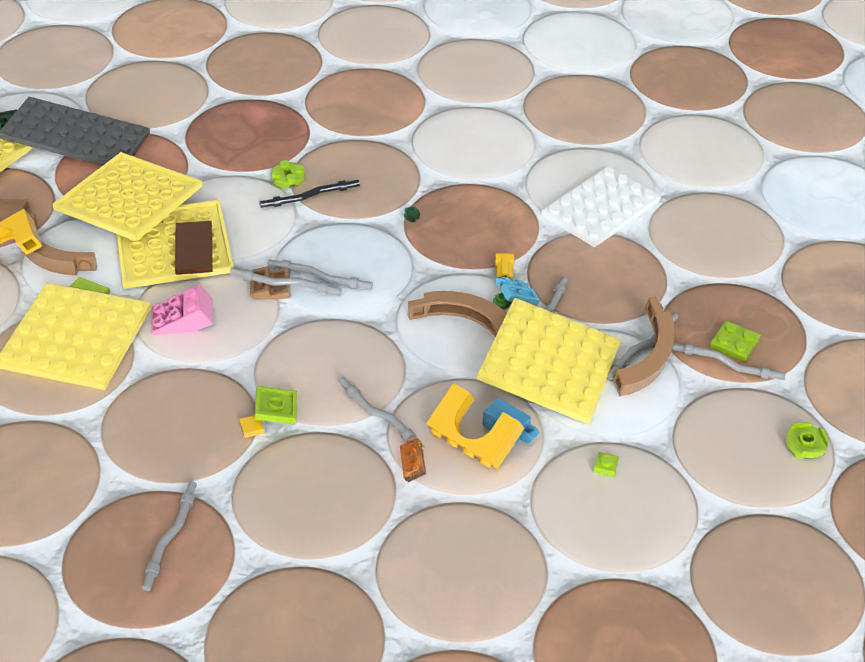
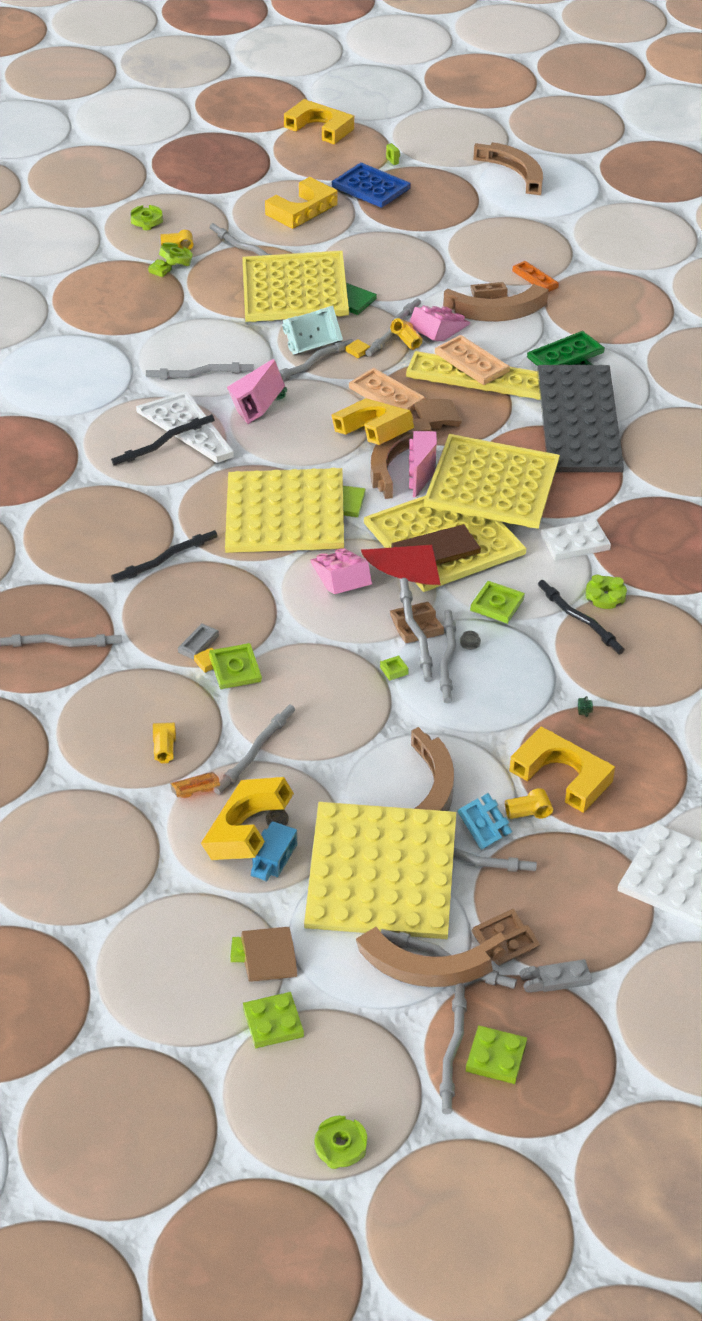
camera: 75 degrees right, 0 degrees up
none -> black bar [111,530,218,583]
none -> yellow piece [153,722,176,763]
none -> light grey tile [178,623,219,660]
none -> medium nougat slope [241,927,297,982]
none -> lime plate [243,992,304,1049]
none -> clear smoke plate [266,809,289,826]
none -> red sticker [361,545,441,585]
none -> lime plate [380,655,409,681]
none -> bright pink slope [409,431,437,497]
none -> clear smoke plate [460,631,481,650]
none -> lime plate [470,581,525,624]
none -> medium nougat slope [471,909,540,966]
none -> yellow arch [509,726,615,813]
none -> light grey hinge [519,959,592,993]
none -> white plate [541,520,611,561]

